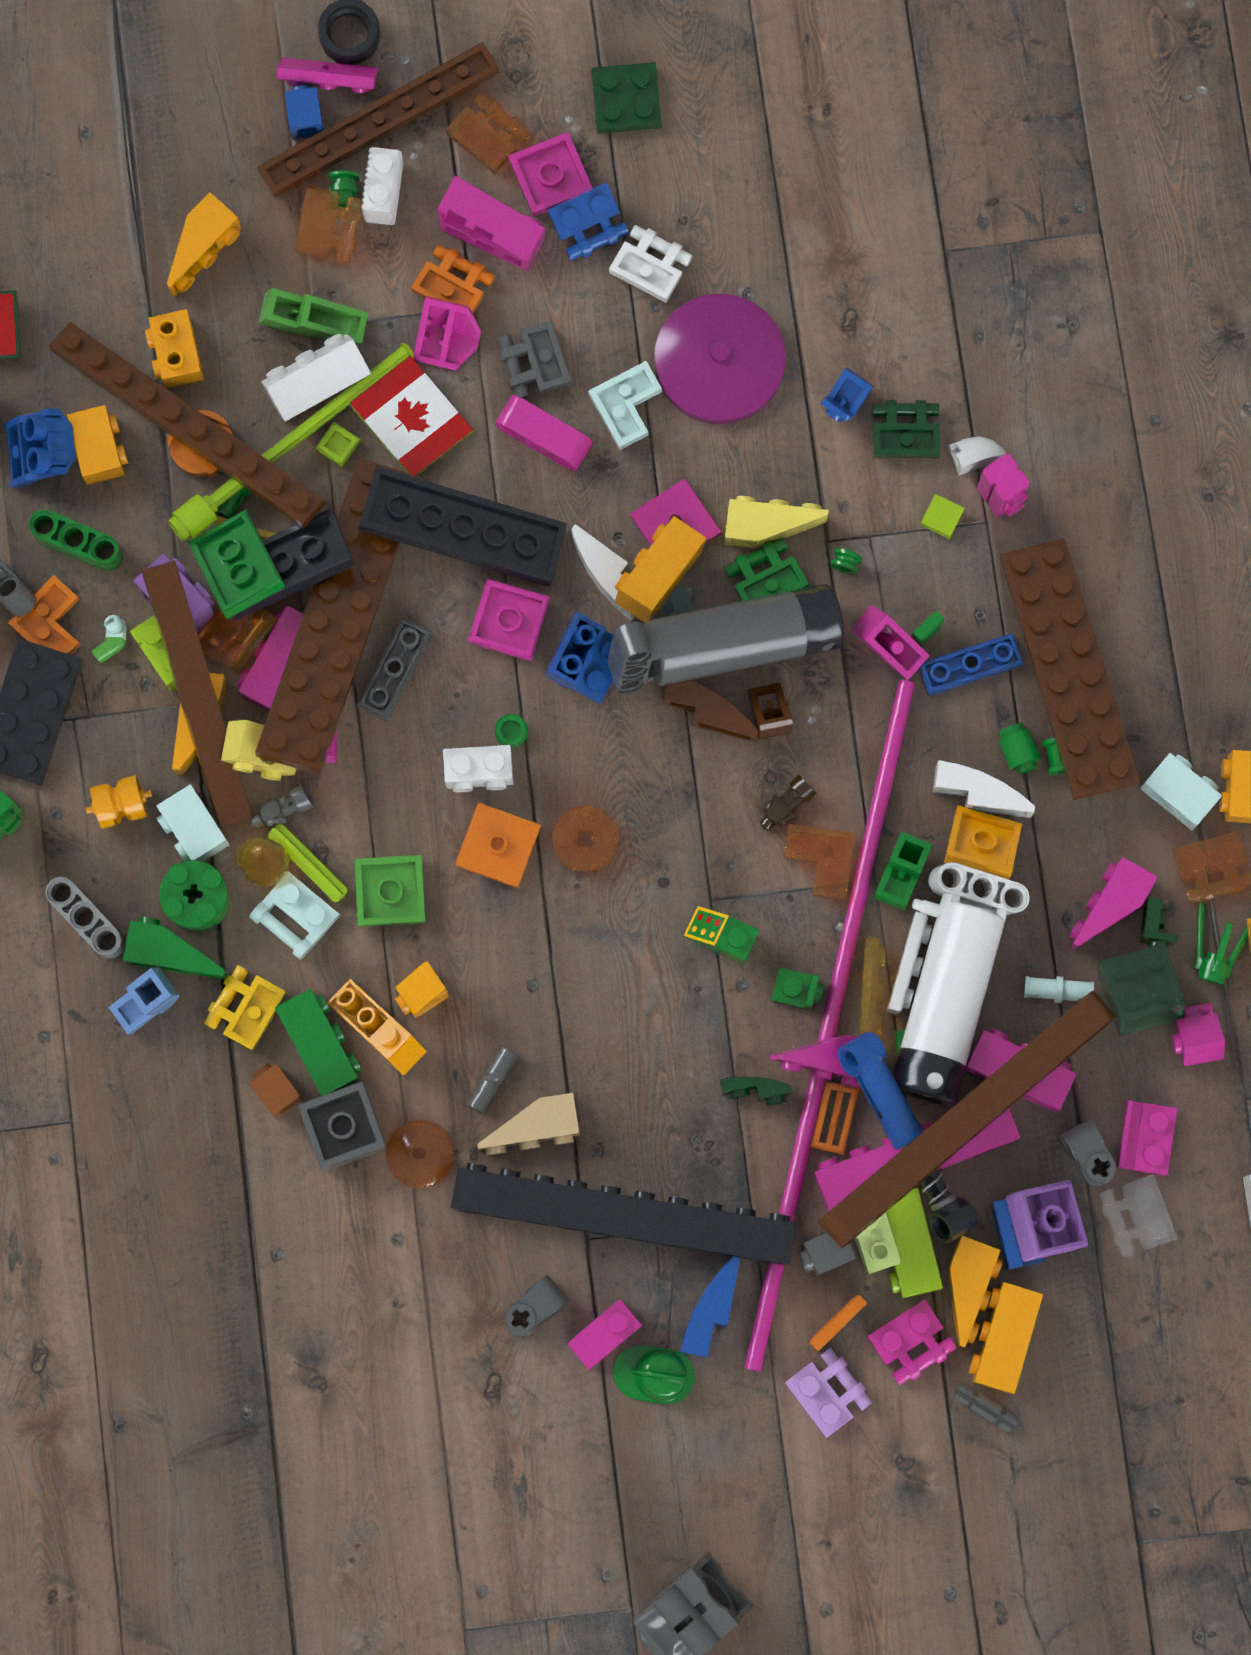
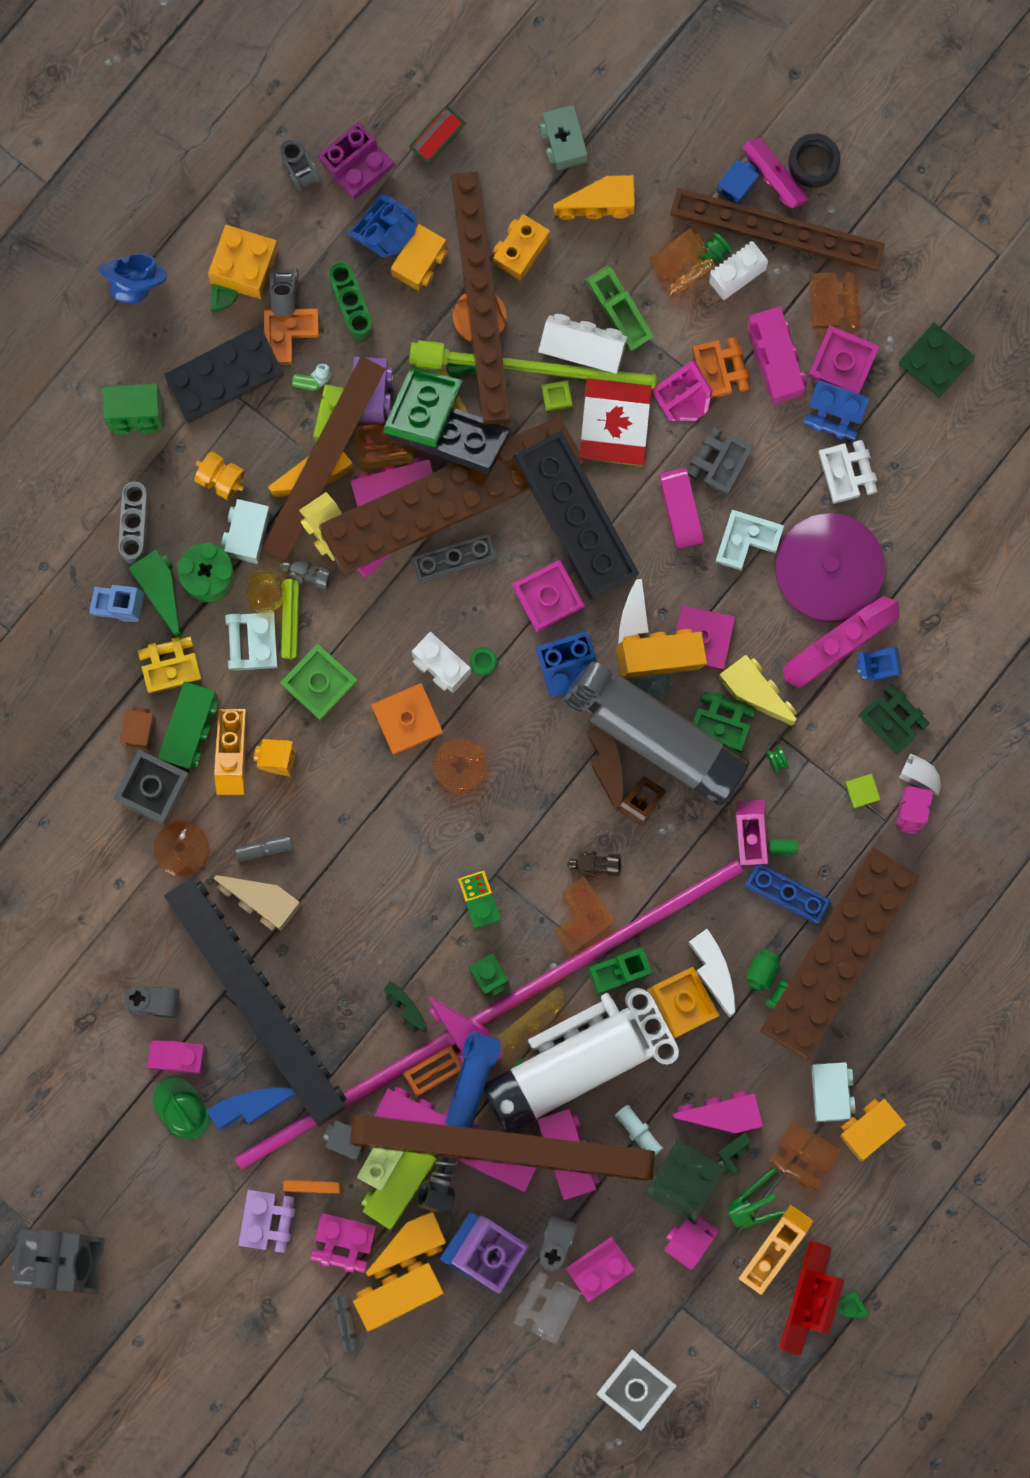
camera: 50 degrees right, 0 degrees up
none -> sand green brick [539,105,587,171]
none -> dark pink brick [783,596,900,689]

